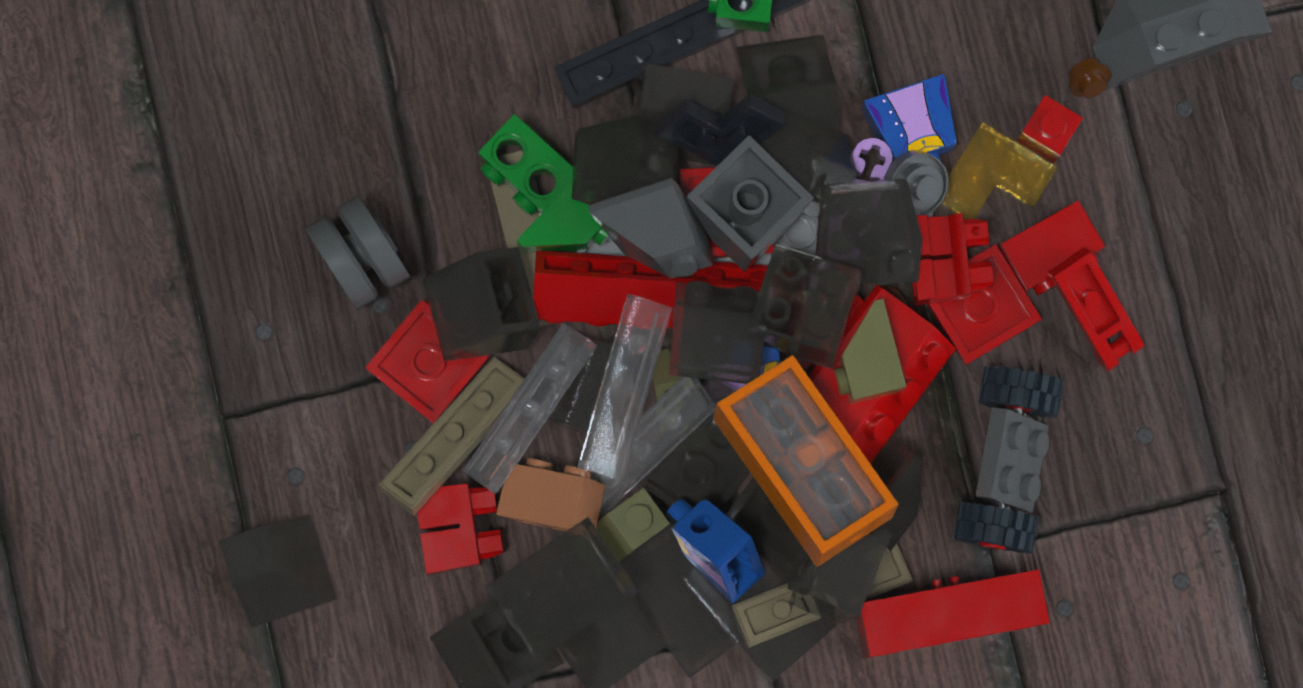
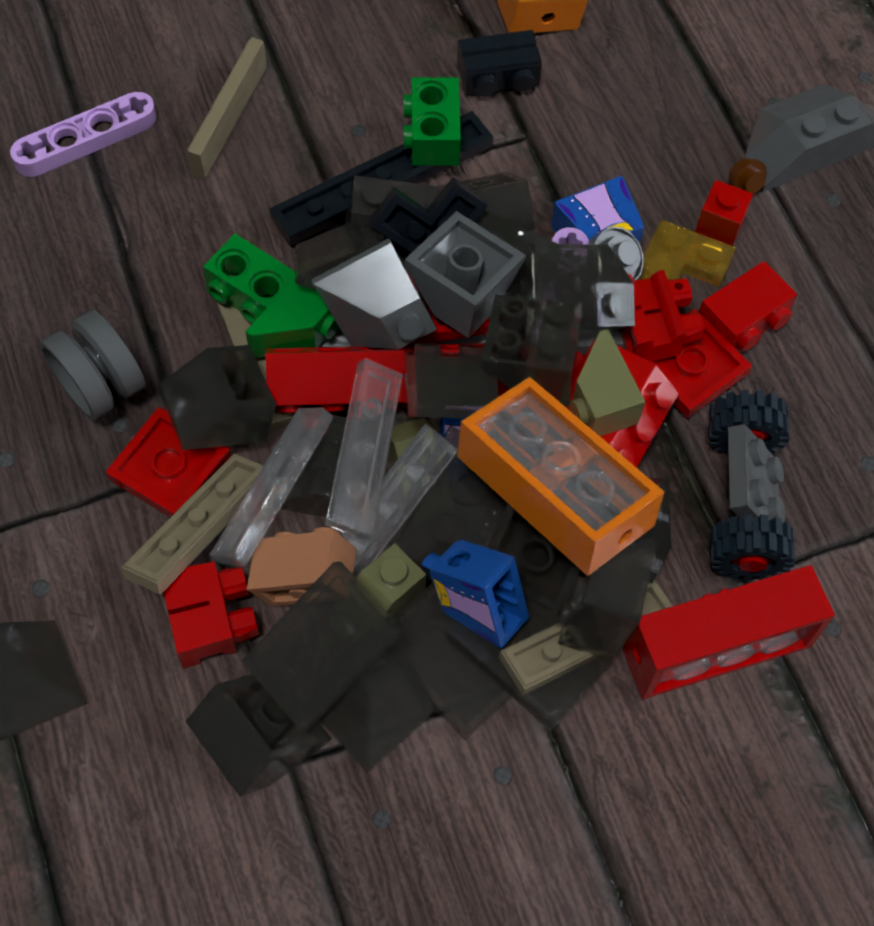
camera: 10 degrees left, 20 degrees down
red plate [1048,248,1144,372] -> none

